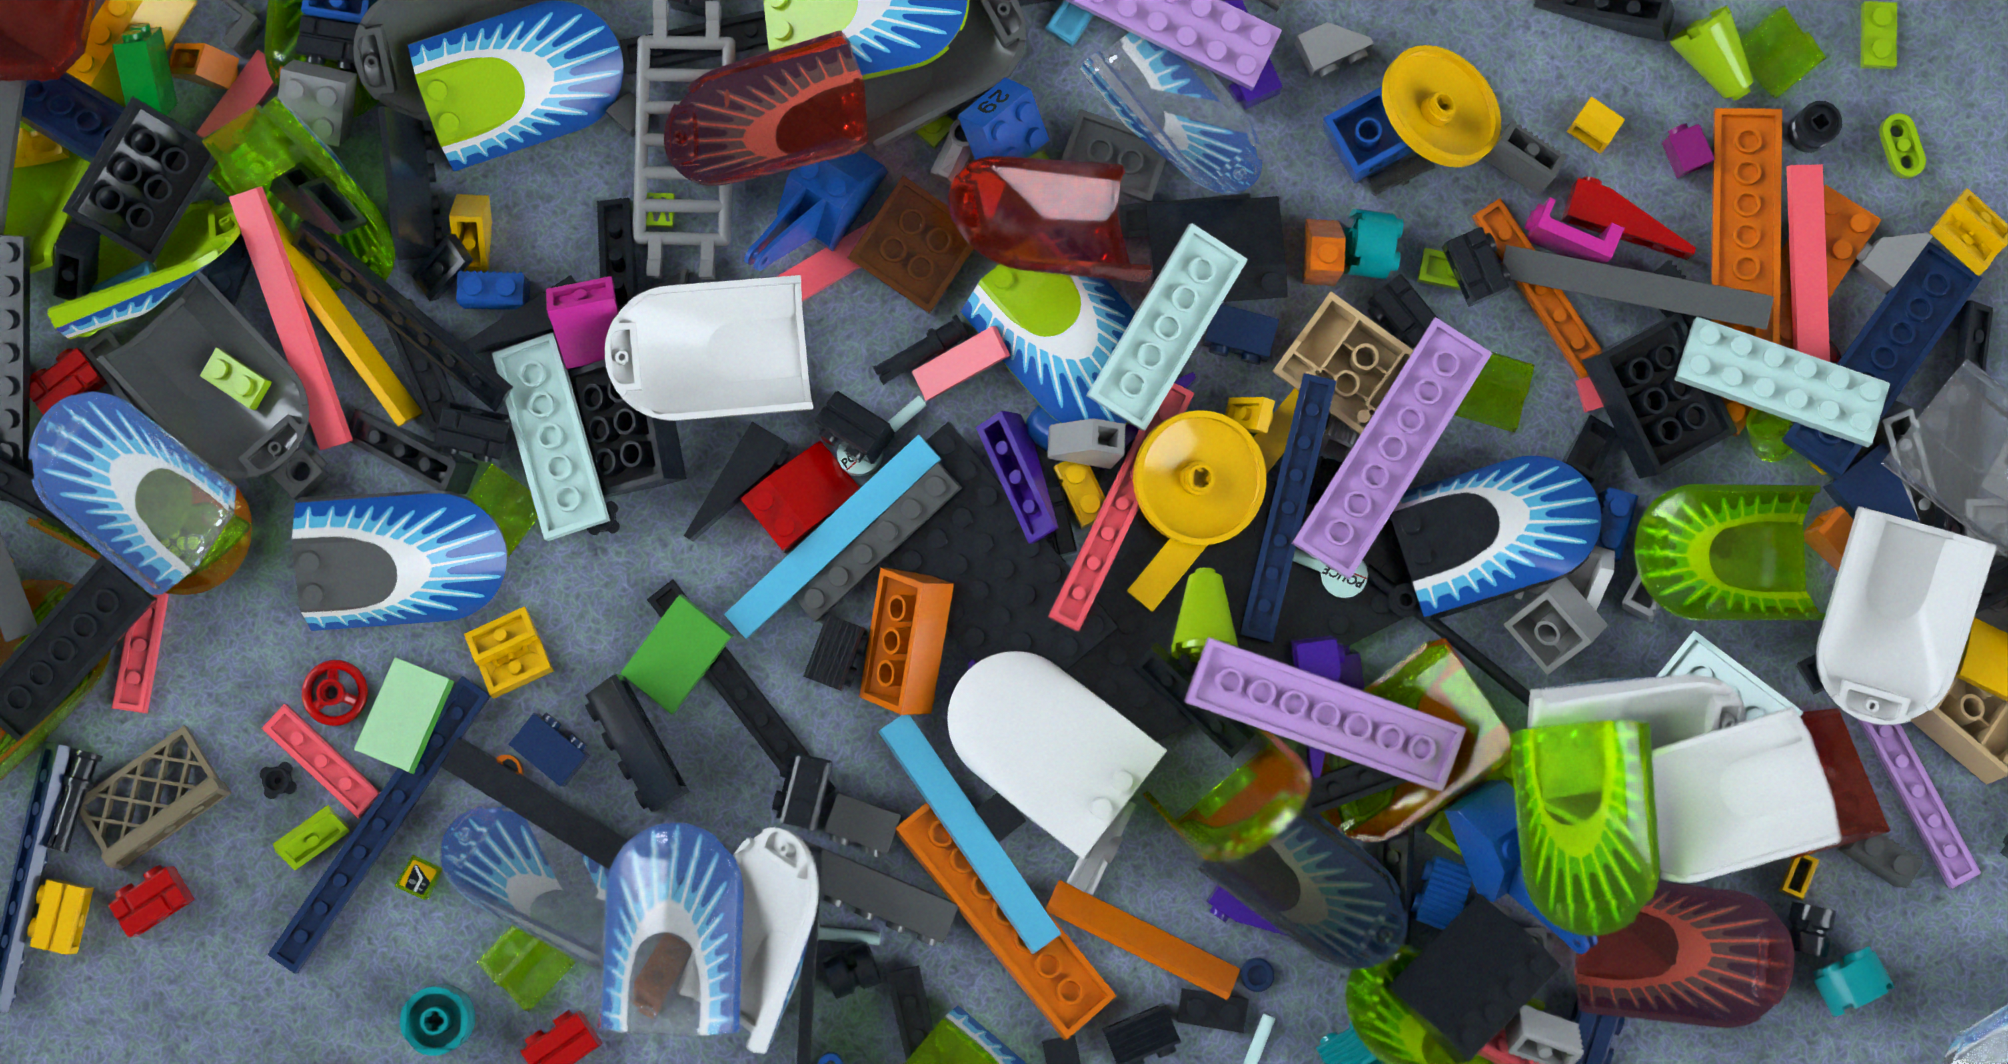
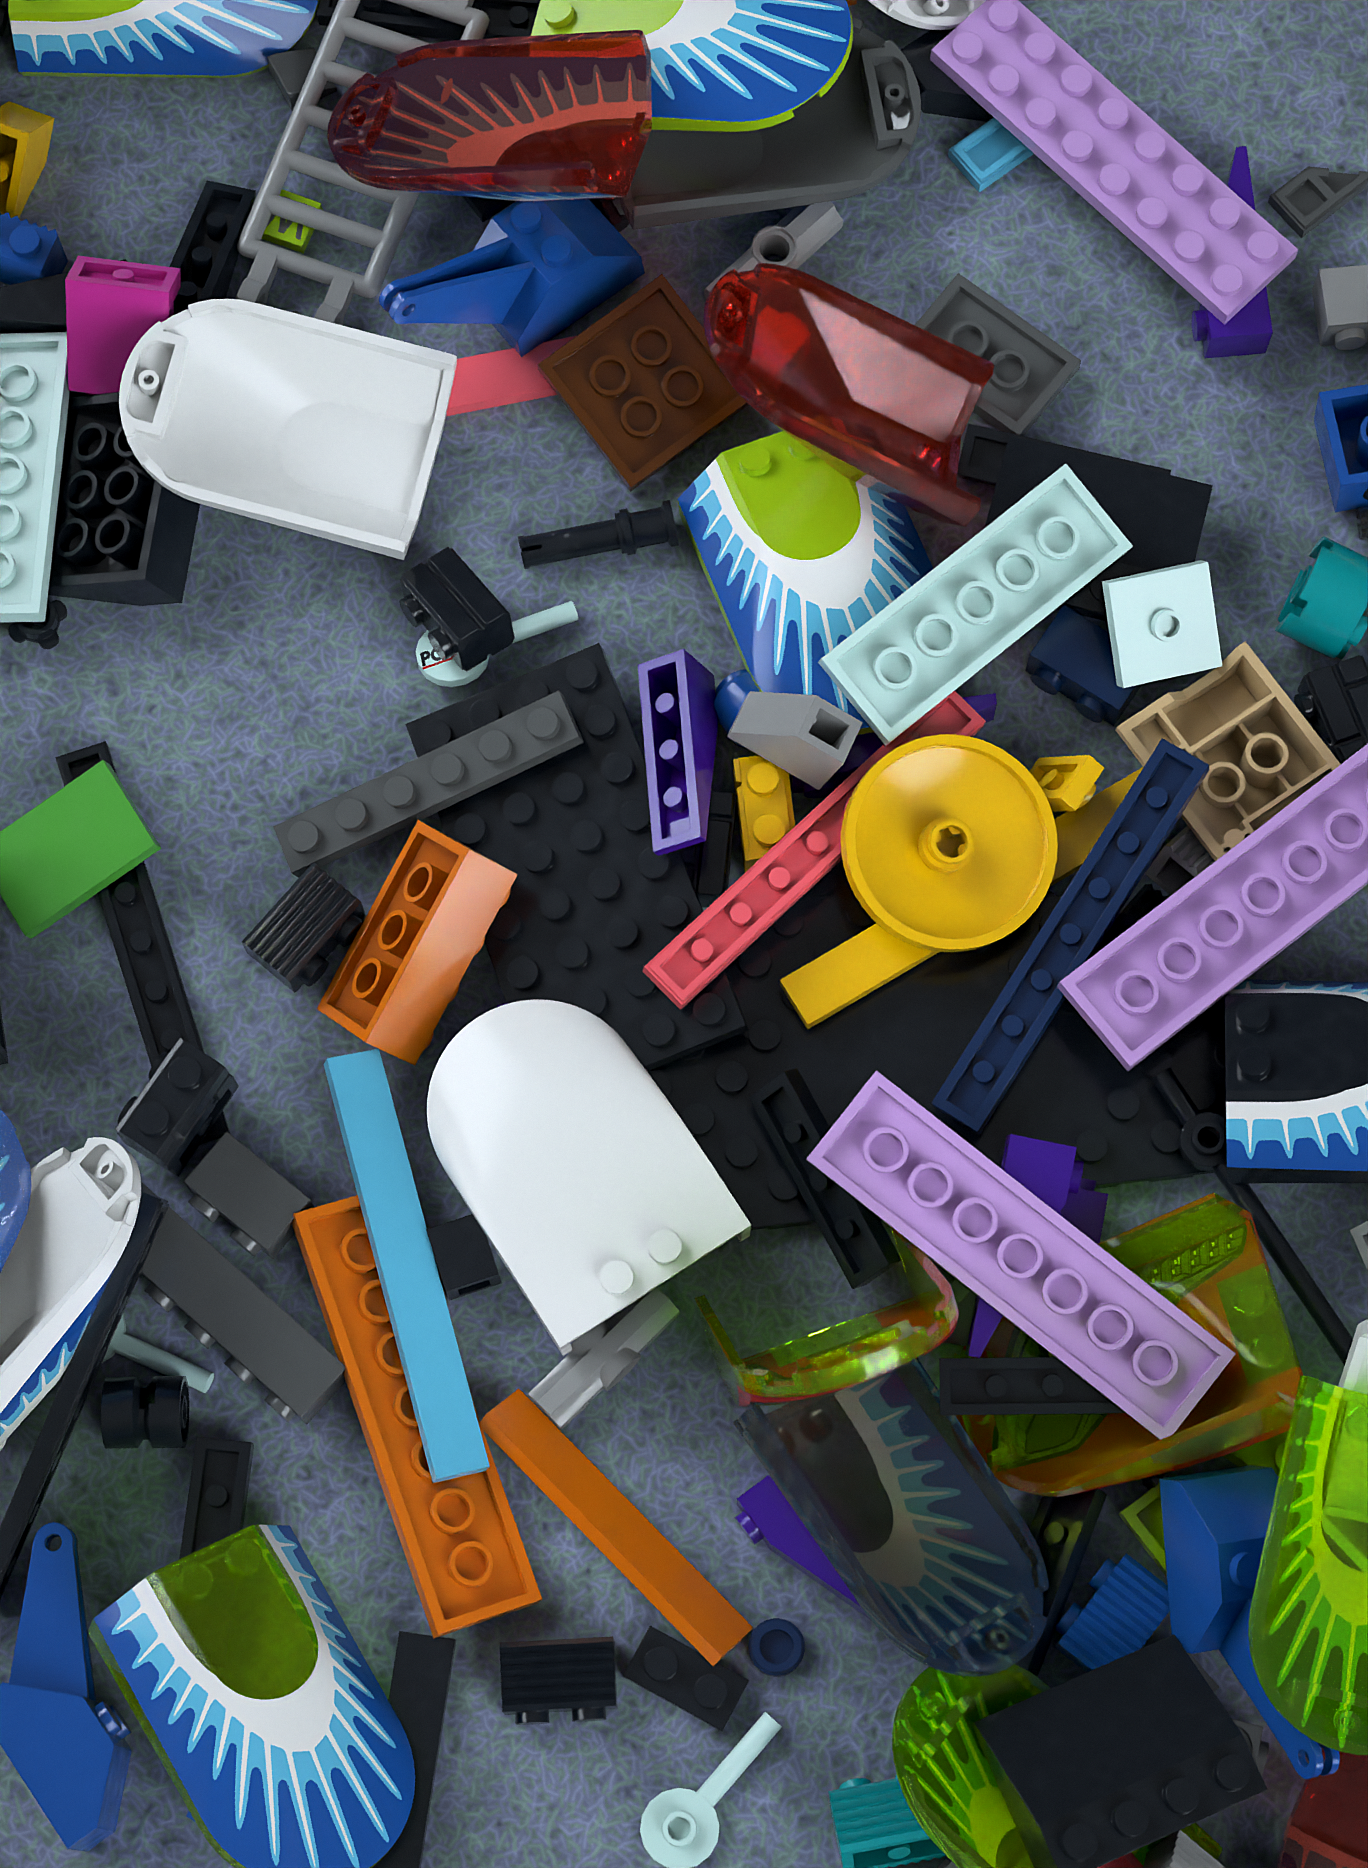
camera: 20 degrees right, 10 degrees down
black slope [684,422,790,542] -> none
medium azure tile [724,434,942,639] -> none
red slope [740,440,860,553] -> none
coral tile [912,326,1011,401] -> none
lime plate [914,115,954,150] -> none
blue brick [958,77,1049,178] -> none
clear windscreen [1080,32,1262,194] -> none
lime cone [1171,568,1238,663] -> none
light aqua piece [1293,548,1368,598] -> none
orange slope [1302,219,1346,286] -> none
none -> light aqua plate [1102,560,1222,688]

